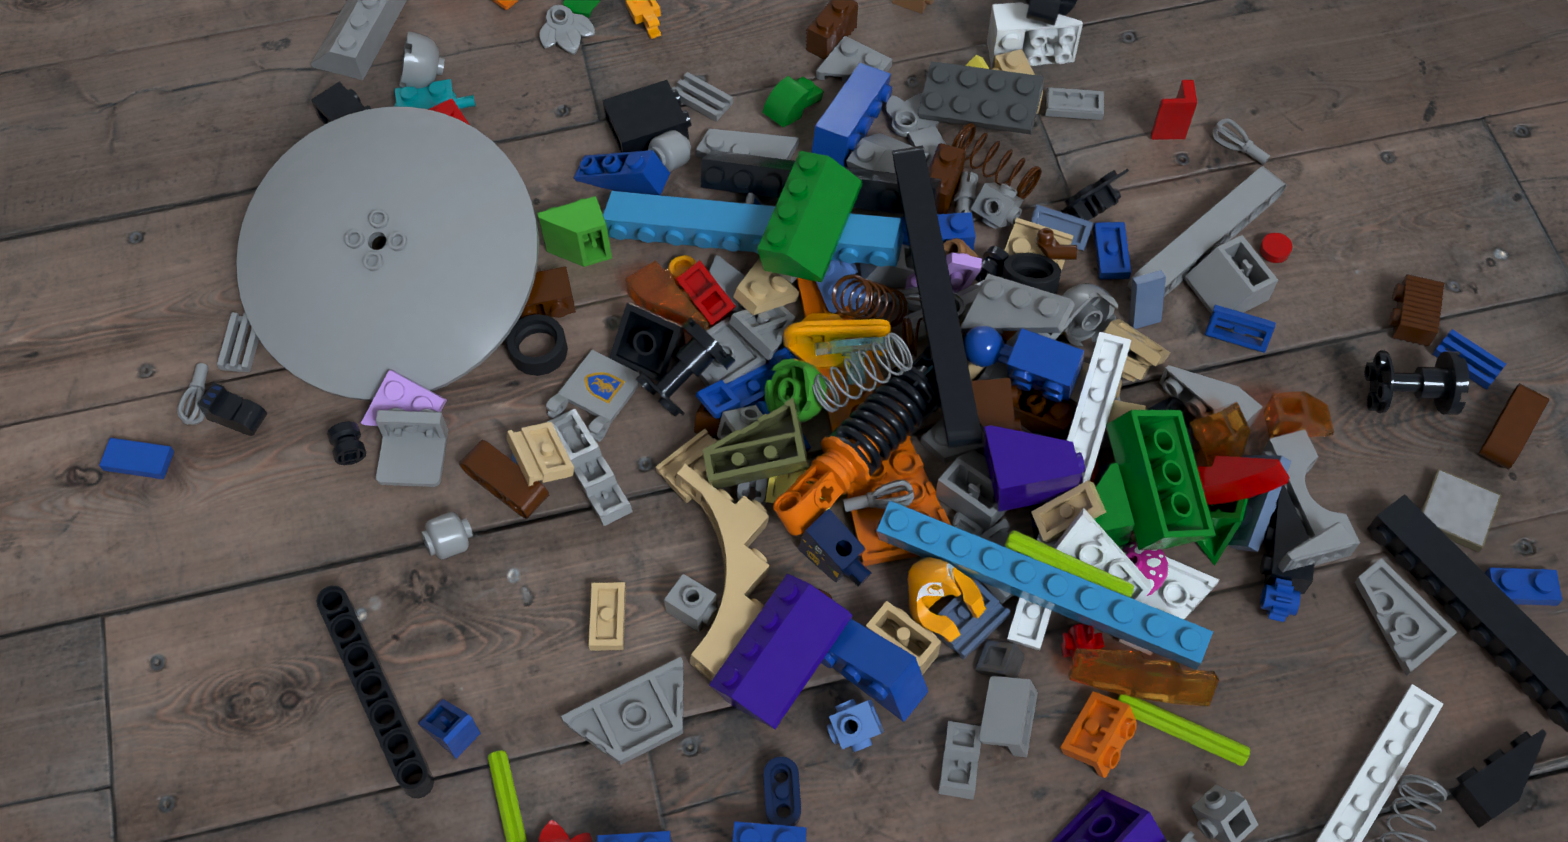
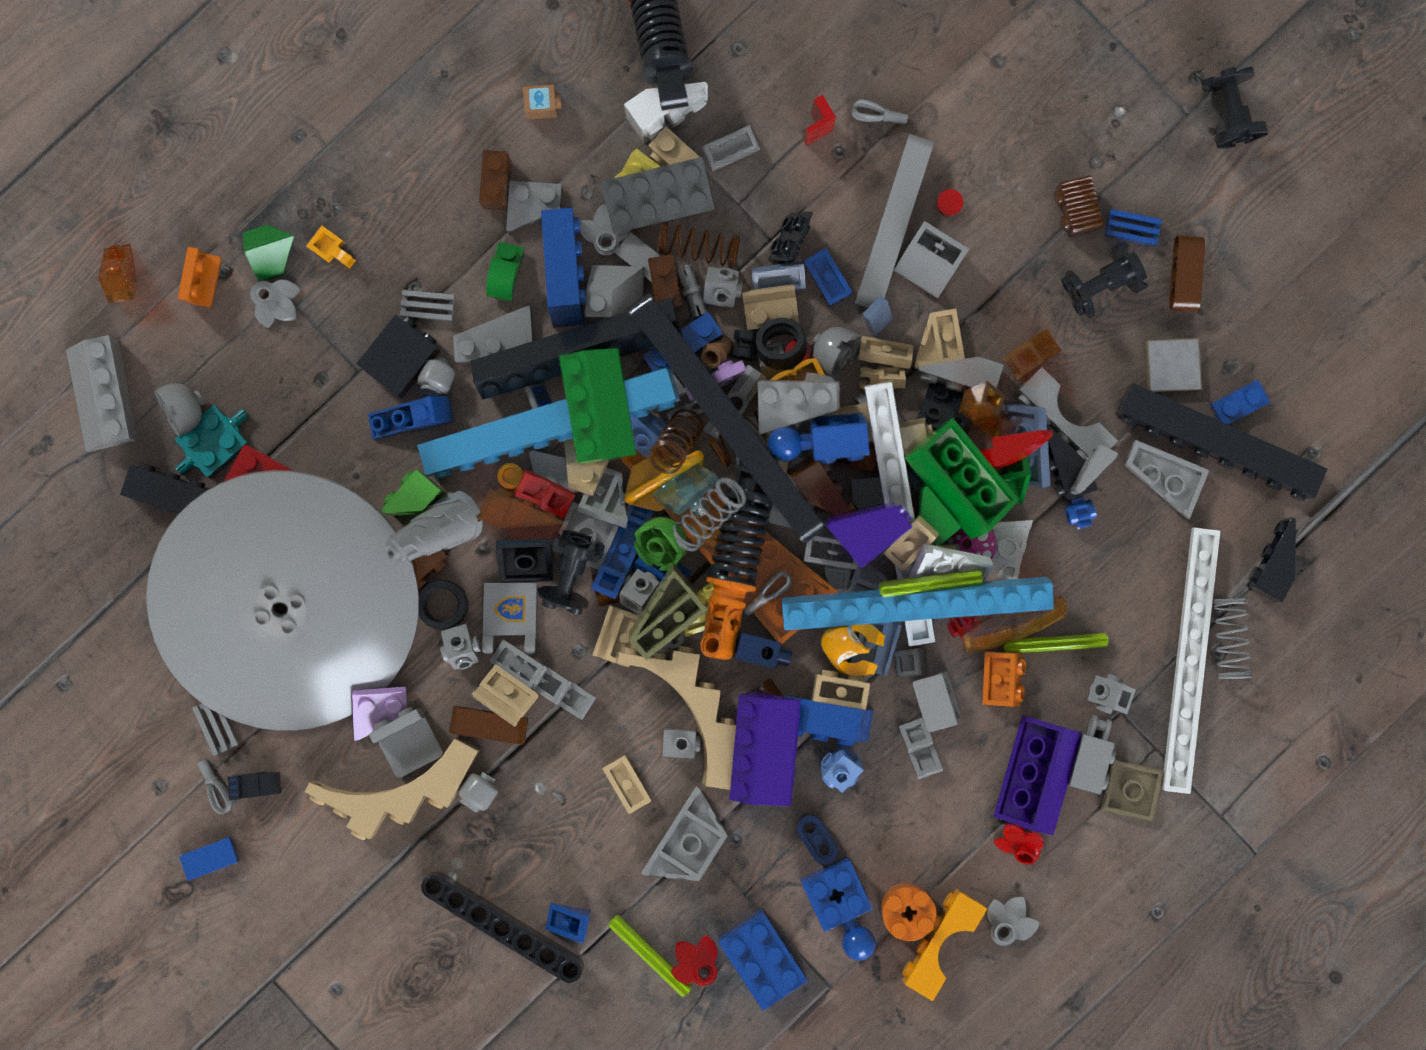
camera: 30 degrees left, 25 degrees up
black wheel [327,421,367,466] -> none
reddish brown arm [1035,228,1077,260] -> none
blue tile [1205,305,1276,353] -> none
none -> tan arch [305,737,481,840]
none -> light grey cone [384,490,483,563]
none -> light grey brick [440,624,481,670]
none -> tan wing [914,309,965,370]

